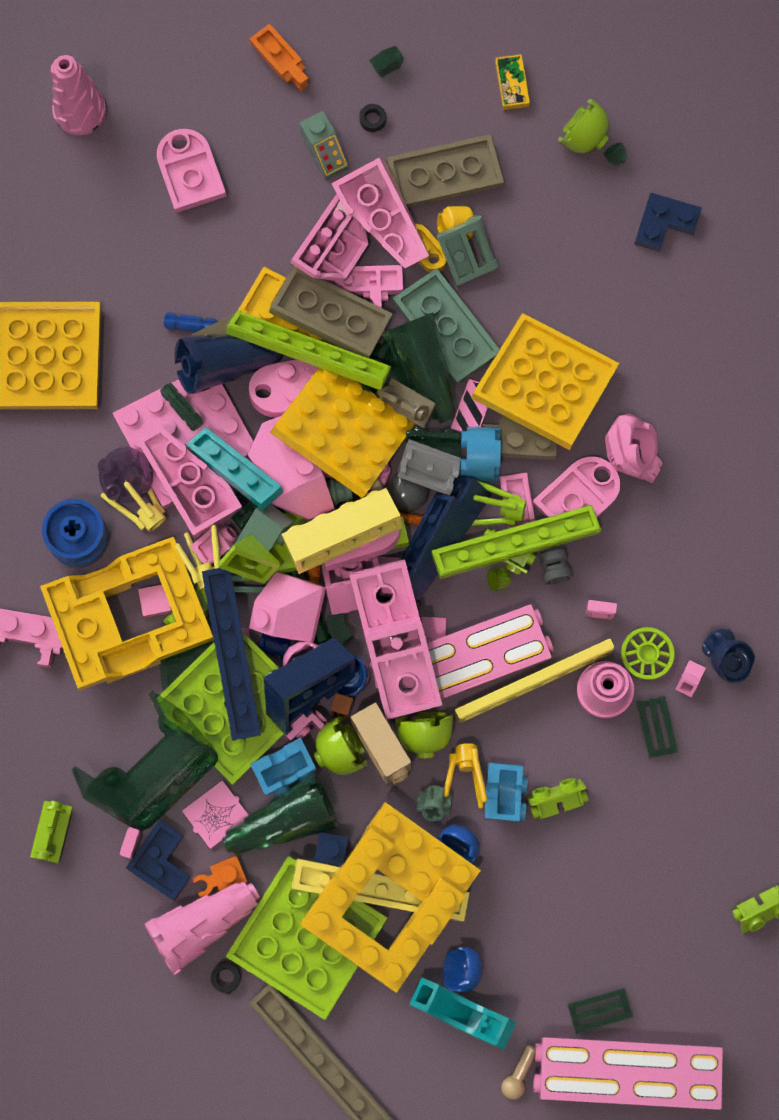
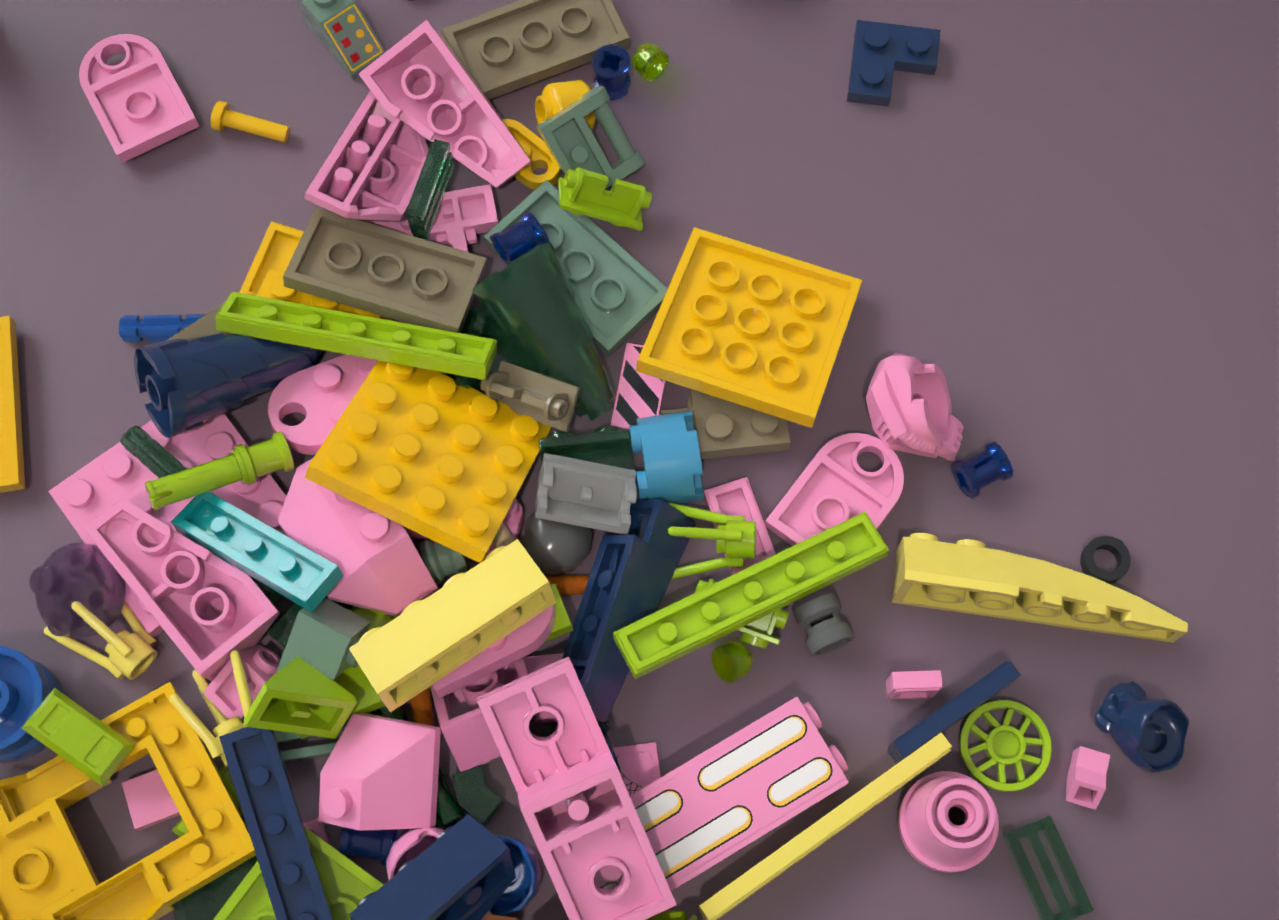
camera: 10 degrees left, 5 degrees down
none -> lime tile [22,688,135,787]
none -> lime pin [144,431,294,511]
none -> yellow piece [211,100,290,143]
none -> clear green tile [406,139,455,240]
none -> clear blue bush [490,211,550,268]
none -> lime hinge [558,167,652,231]
none -> clear blue bush [592,44,631,100]
none -> clear neon green hinge [632,43,669,81]
none -> dark blue tile [887,661,1021,764]
none -> light yellow wedge [891,533,1188,643]
none -> clear blue bush [951,441,1013,499]
none -> black piece [1080,536,1131,584]

